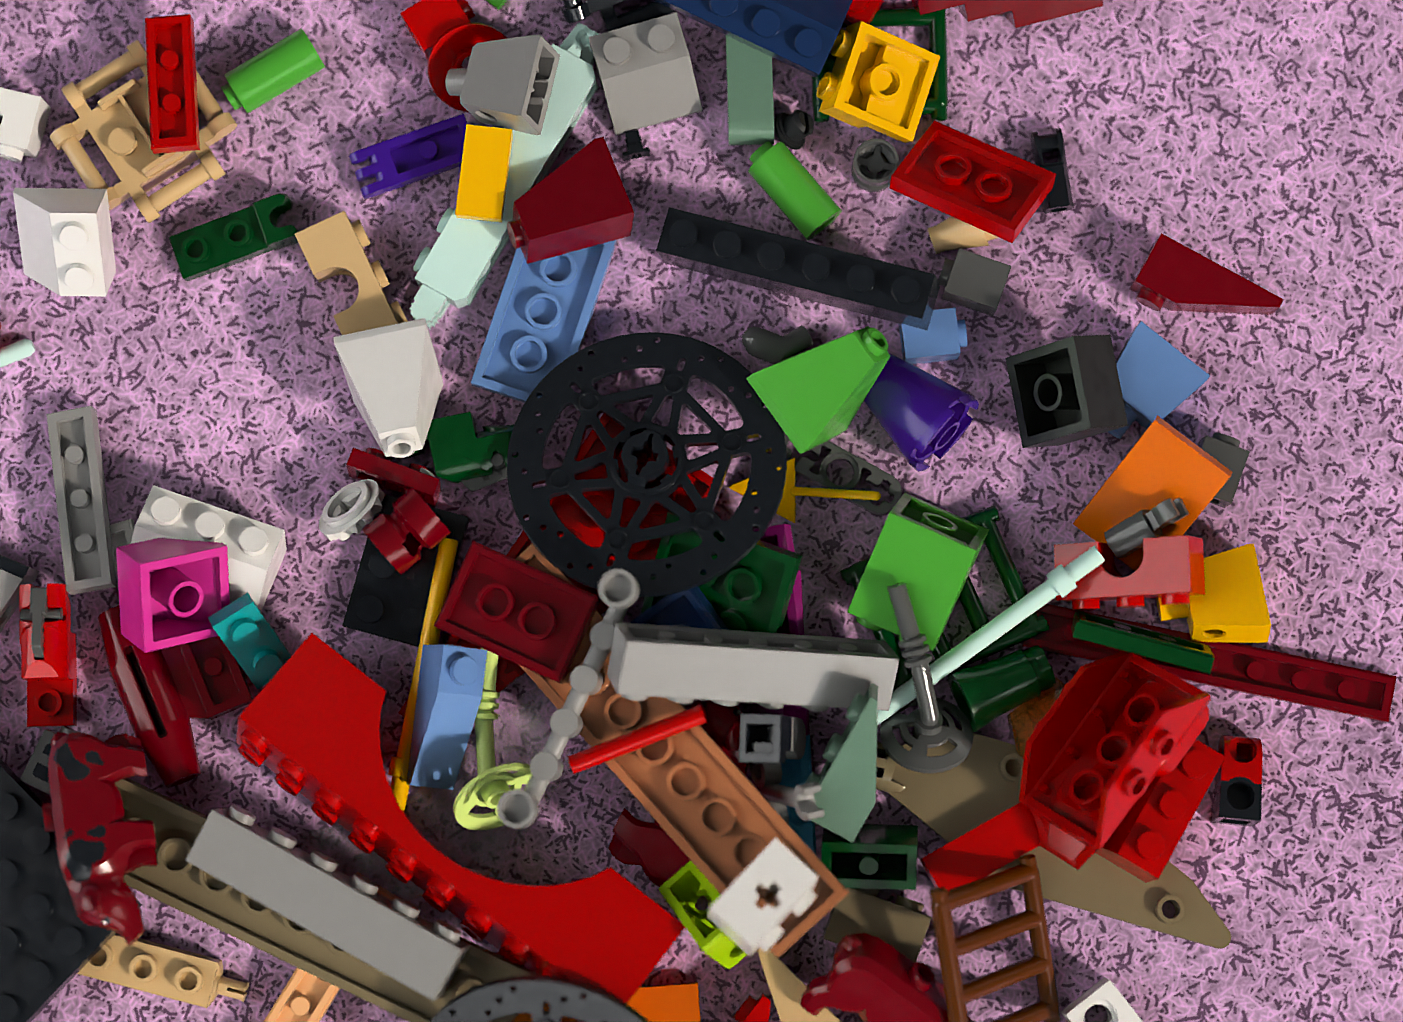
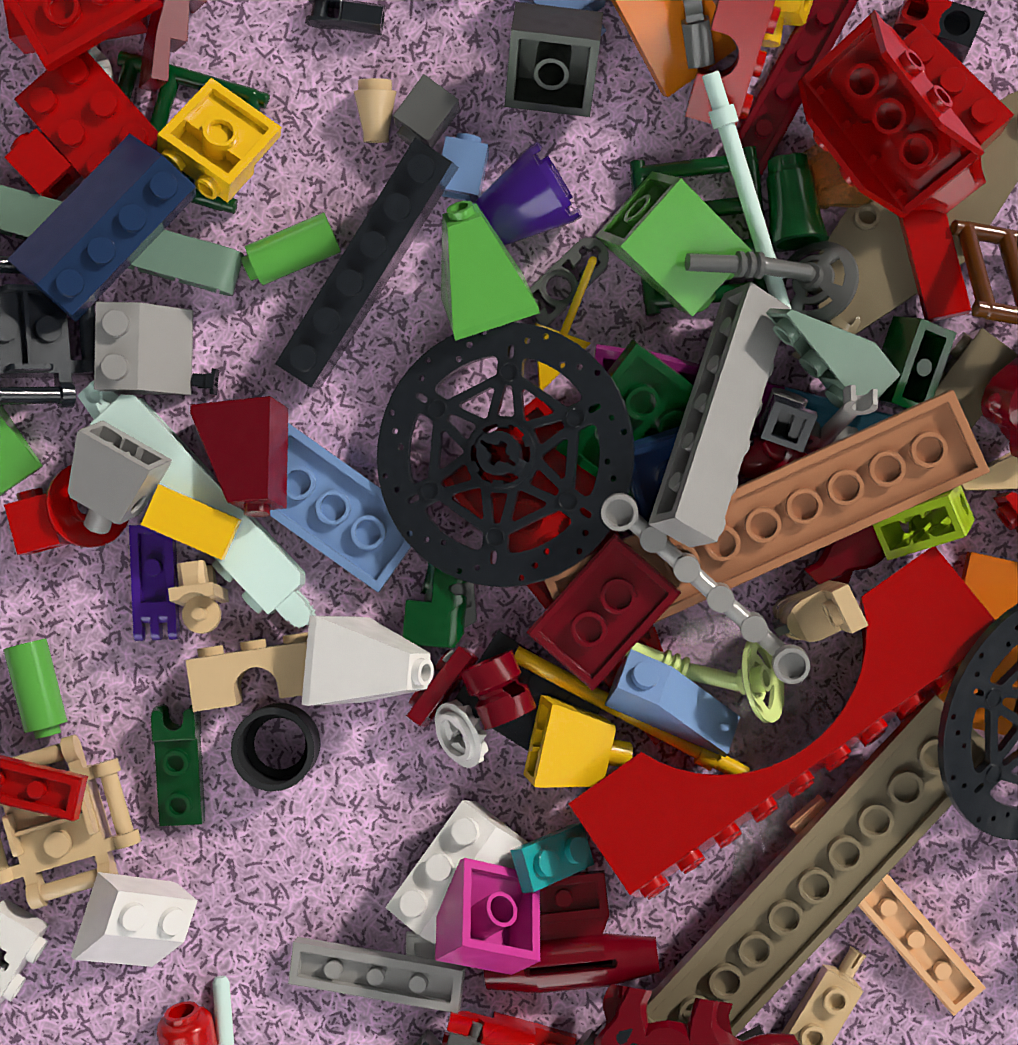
camera: 75 degrees left, 5 degrees up
light grey brick [185,805,470,1001] -> none
red piece [568,705,707,774] -> none
white brick [707,837,819,957] -> none
dark grey arm [742,325,813,364] -> none
black piece [775,109,814,150] -> none
dark grey wheel [852,139,899,192] -> none
red plate [890,121,1056,243] -> none
dark green tile [1071,610,1215,674] -> none
none -> tan hips [168,560,229,634]
none -> black piece [231,703,320,791]
none -> yellow torso [523,695,633,788]
none -> tan plate [772,580,868,642]

